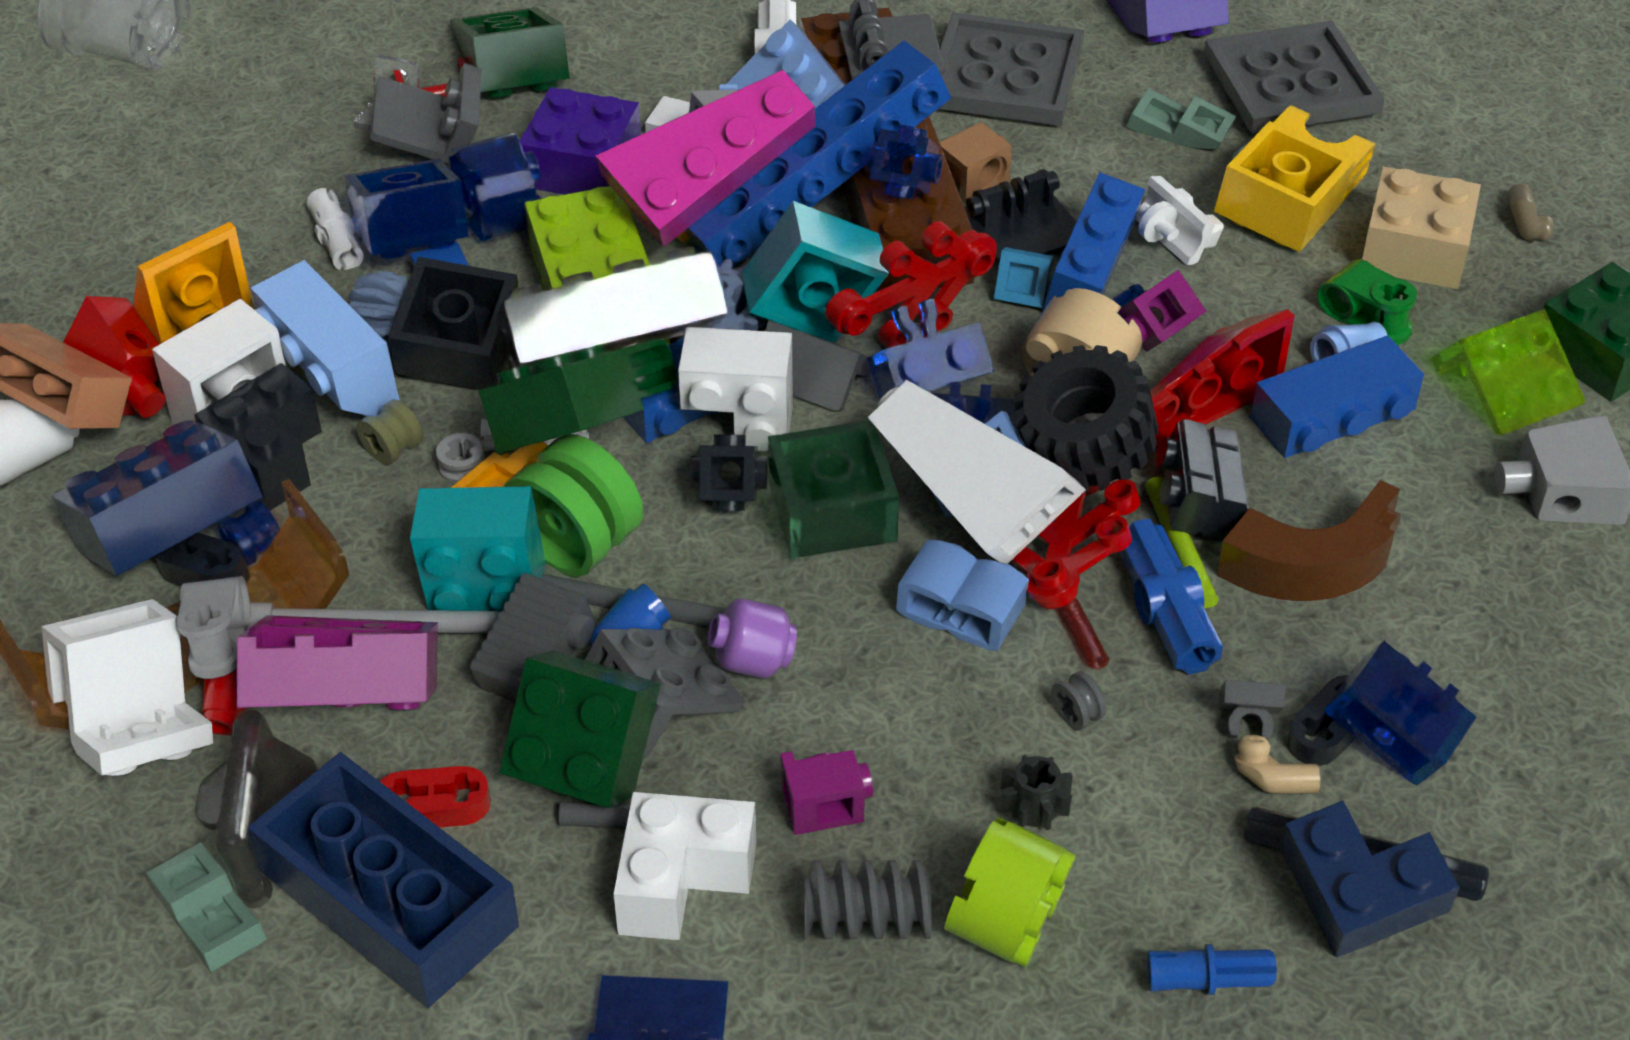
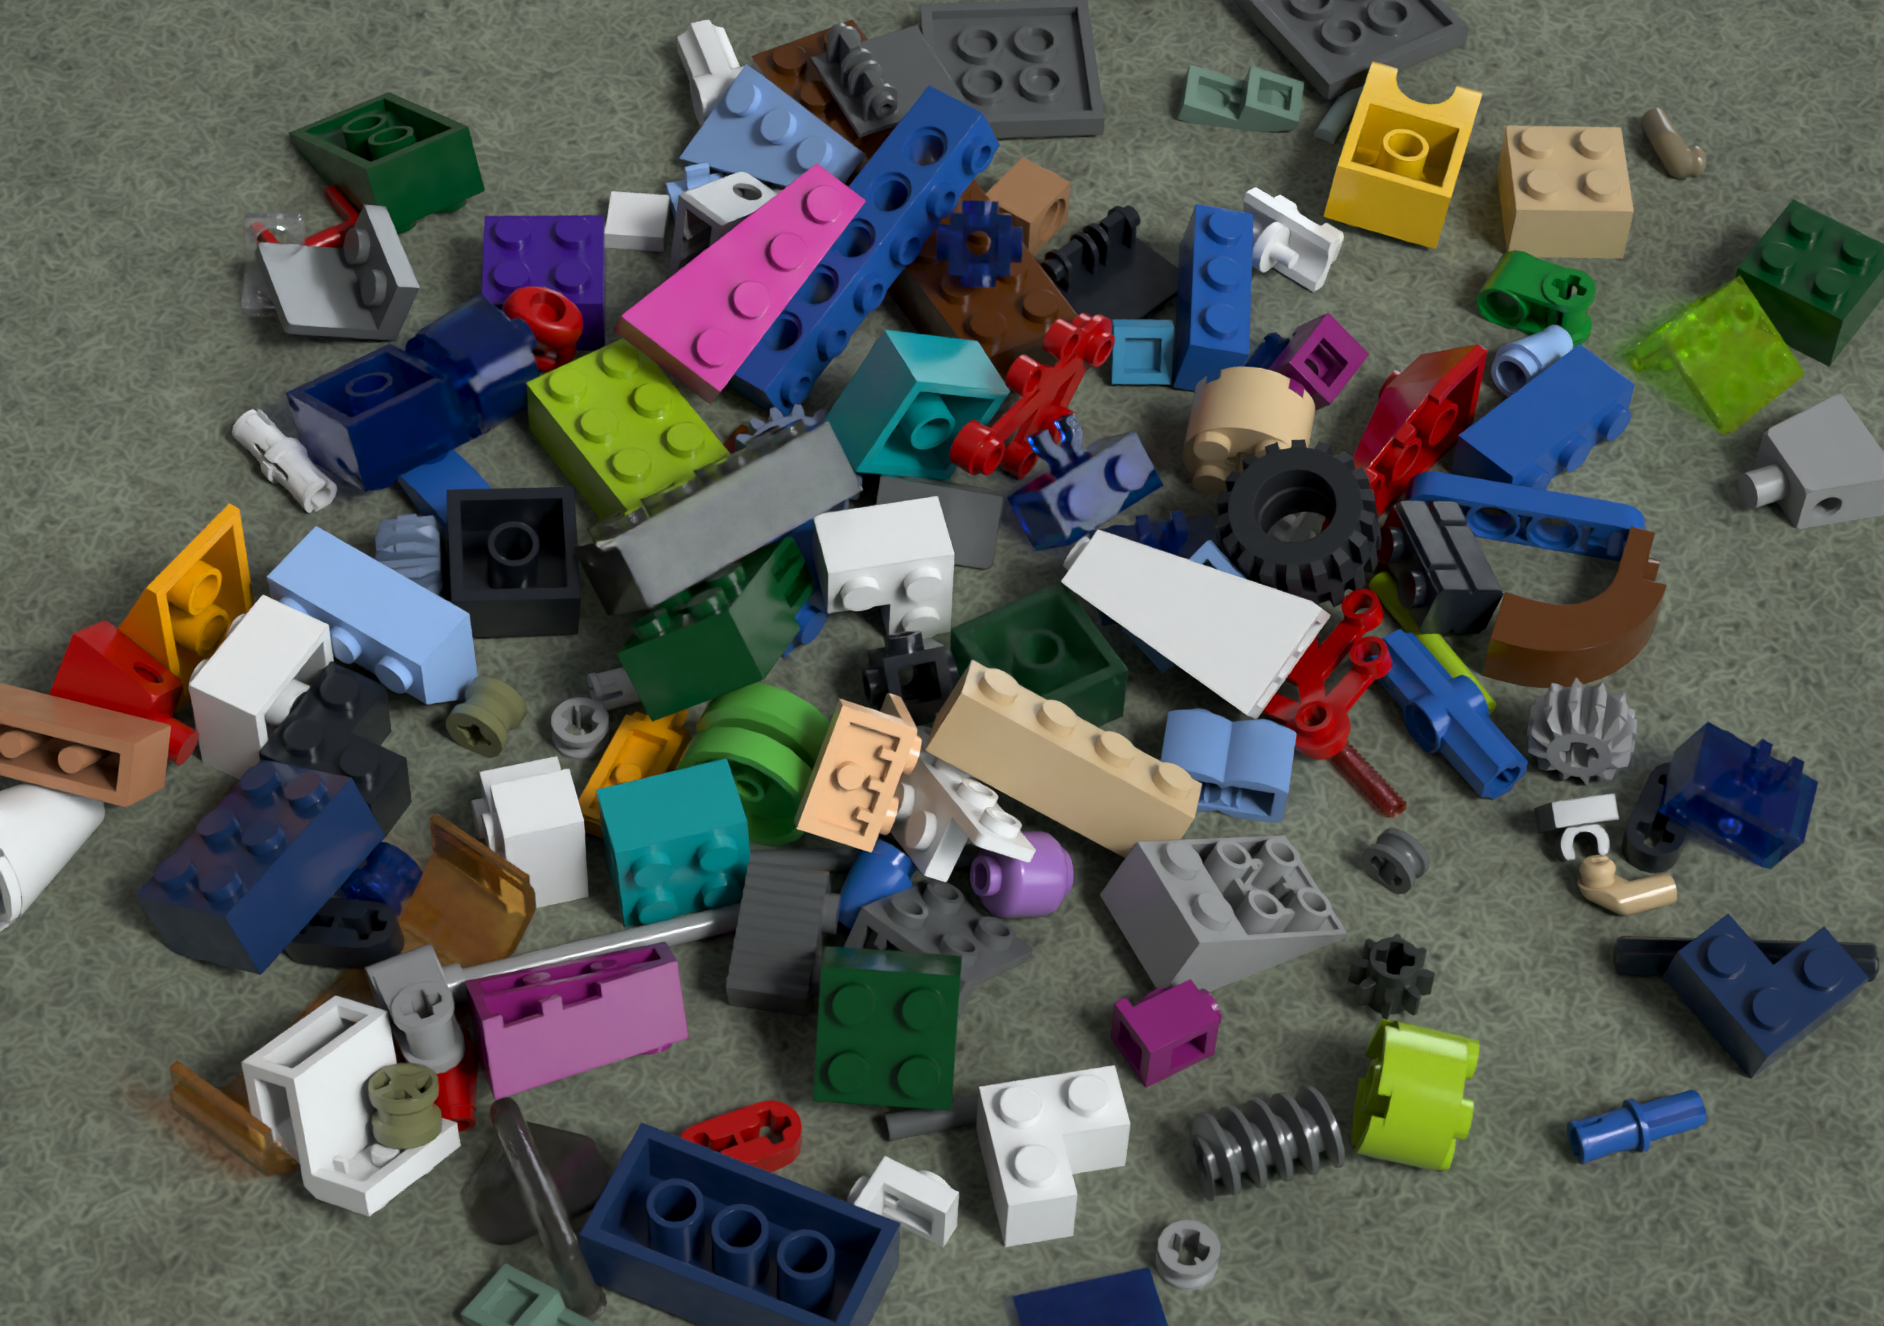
camera: 20 degrees left, 5 degrees up
none -> olive wheel [368,1063,442,1149]
none -> white brick [471,756,589,913]
none -> red piece [489,286,583,373]
none -> light nougat bracket [794,693,922,853]
none -> white bracket [846,1156,959,1247]
none -> white bracket [890,726,1036,882]
none -> tan brick [925,660,1202,858]
none -> light grey slope [1100,835,1348,992]
none -> light grey bush [1155,1220,1220,1291]
none -> blue beam [1404,471,1646,562]
none -> light grey gear [1526,677,1638,785]

